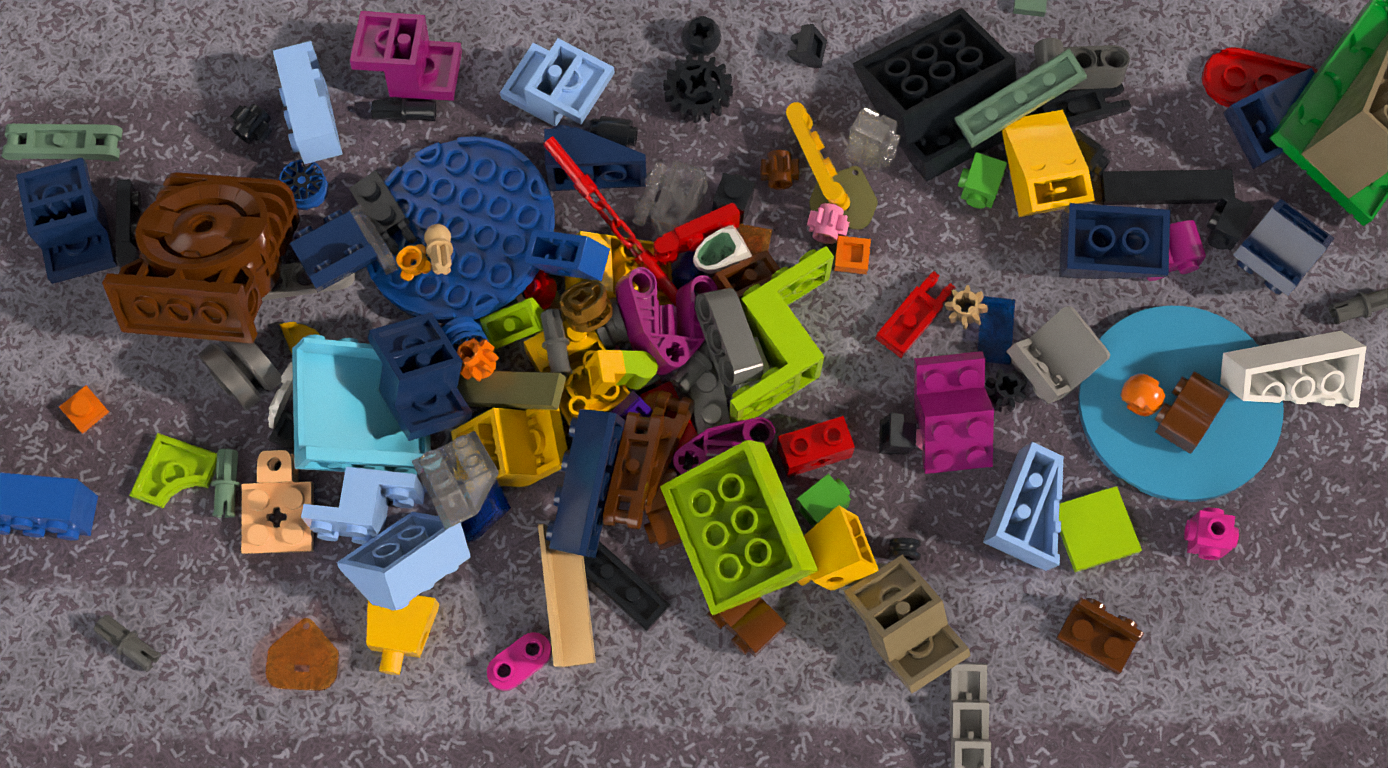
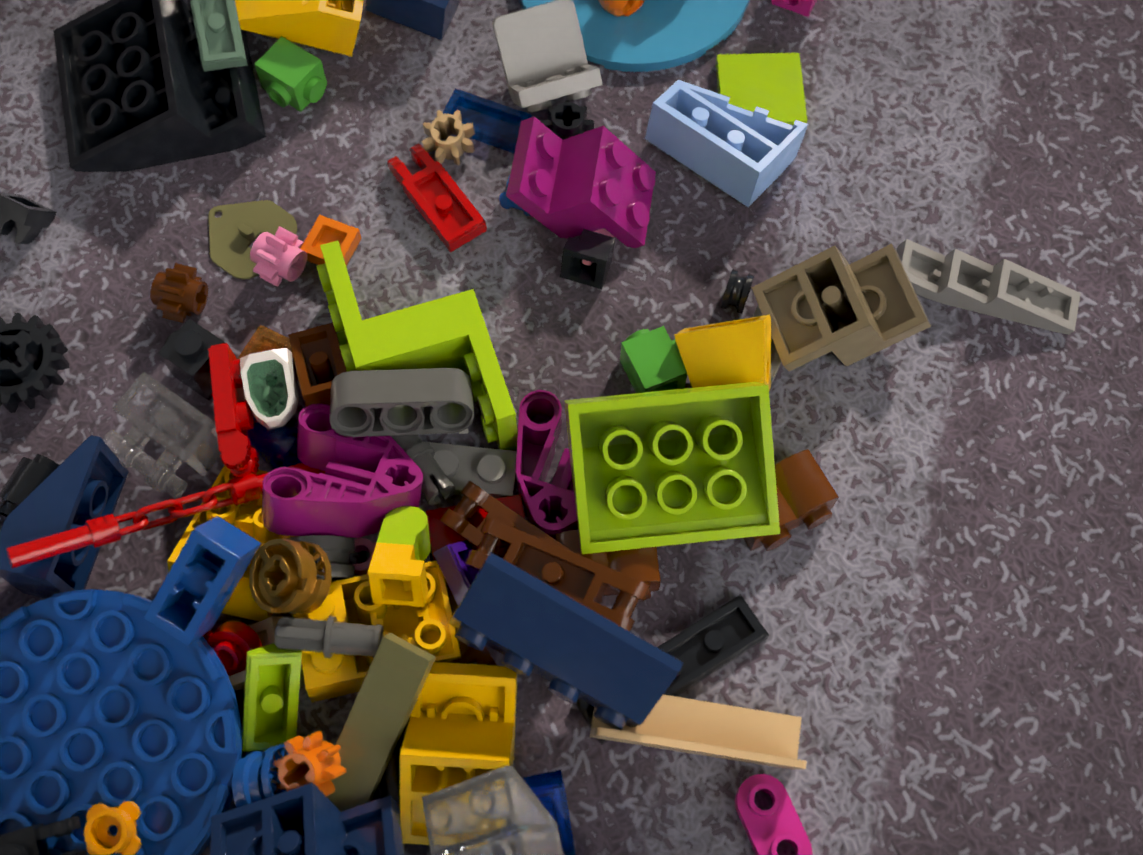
camera: 75 degrees left, 5 degrees down
tan axle [424,224,453,275] -> none
red brick [776,416,855,478] -> none
yellow plate [786,102,850,211] -> none
clear brick [845,107,901,175] -> none
reddish brown bracket [1056,598,1144,675] -> none

